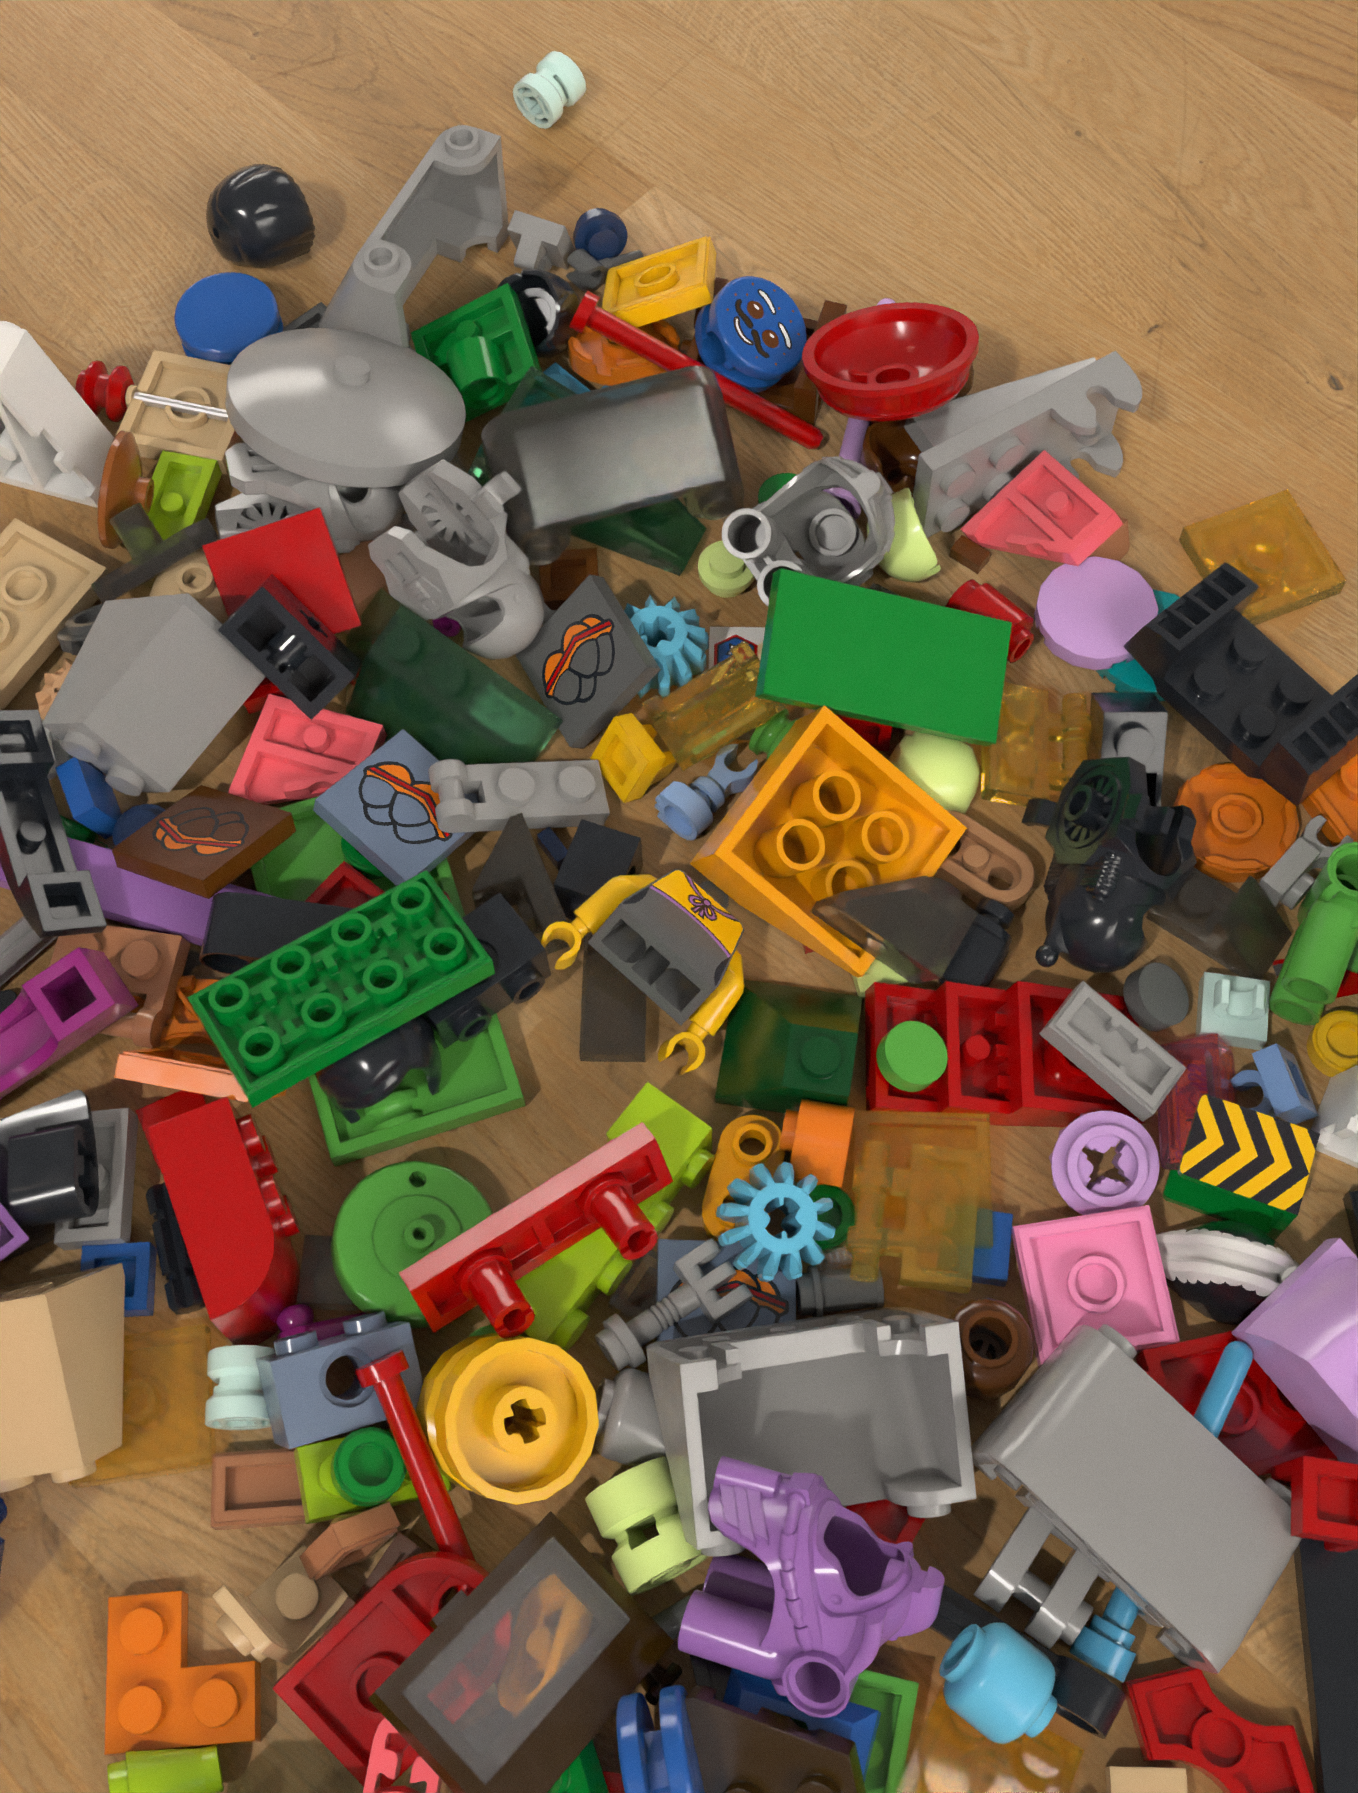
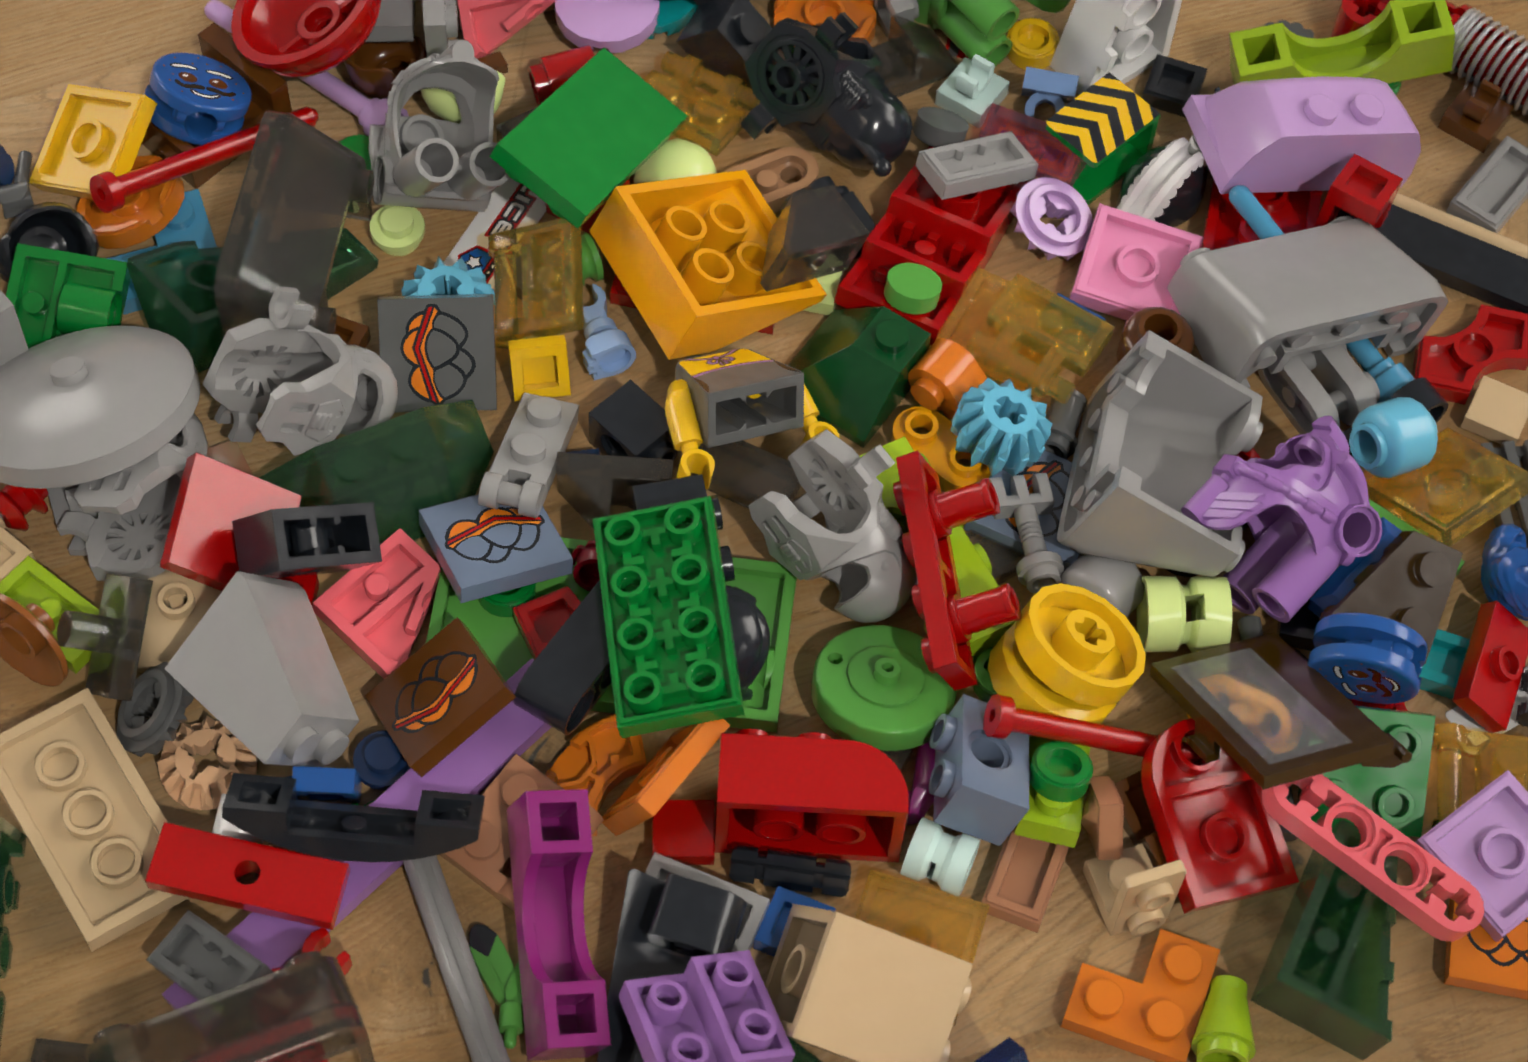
camera: 70 degrees left, 5 degrees down
none -> light grey helmet [749,429,918,623]

